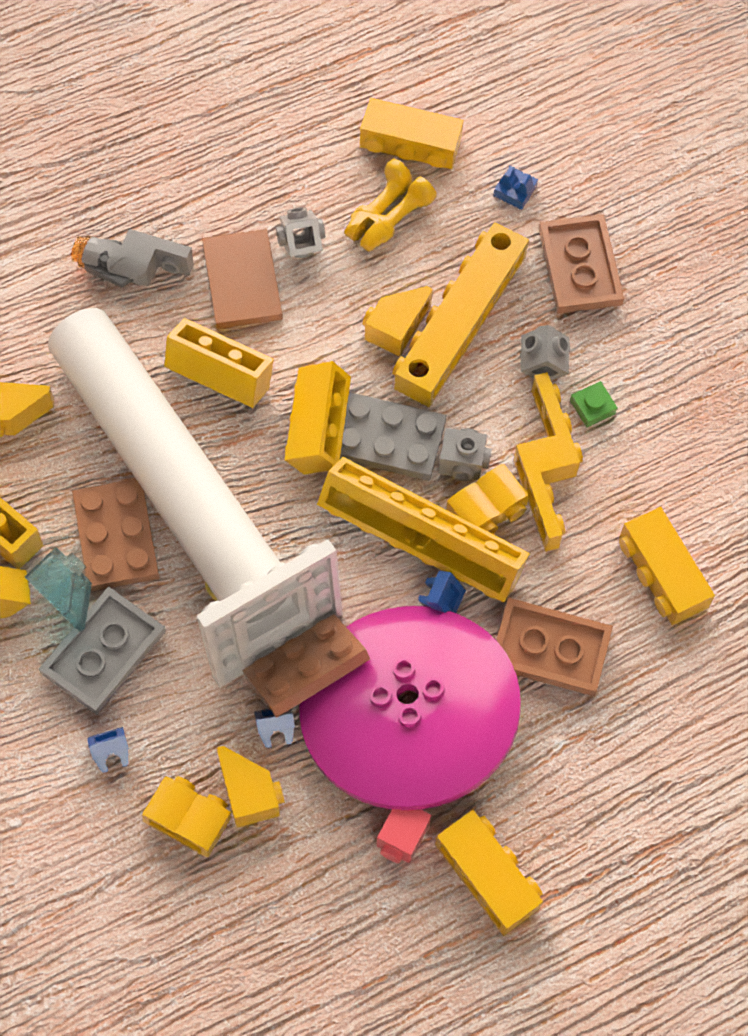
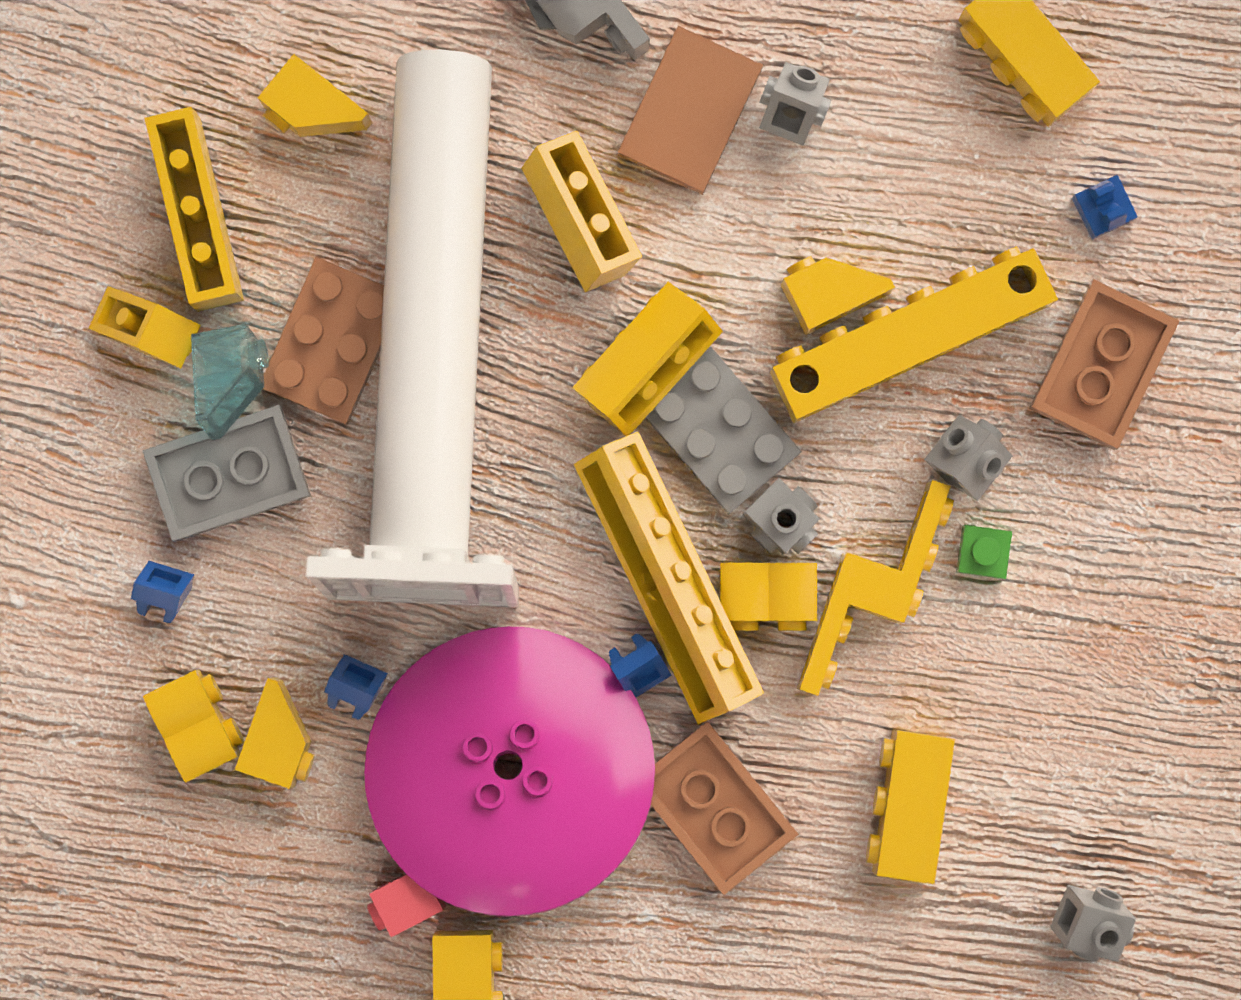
camera: 35 degrees right, 20 degrees up
nougat plate [242,614,370,718] -> none
yellow piece [344,159,437,252] -> none

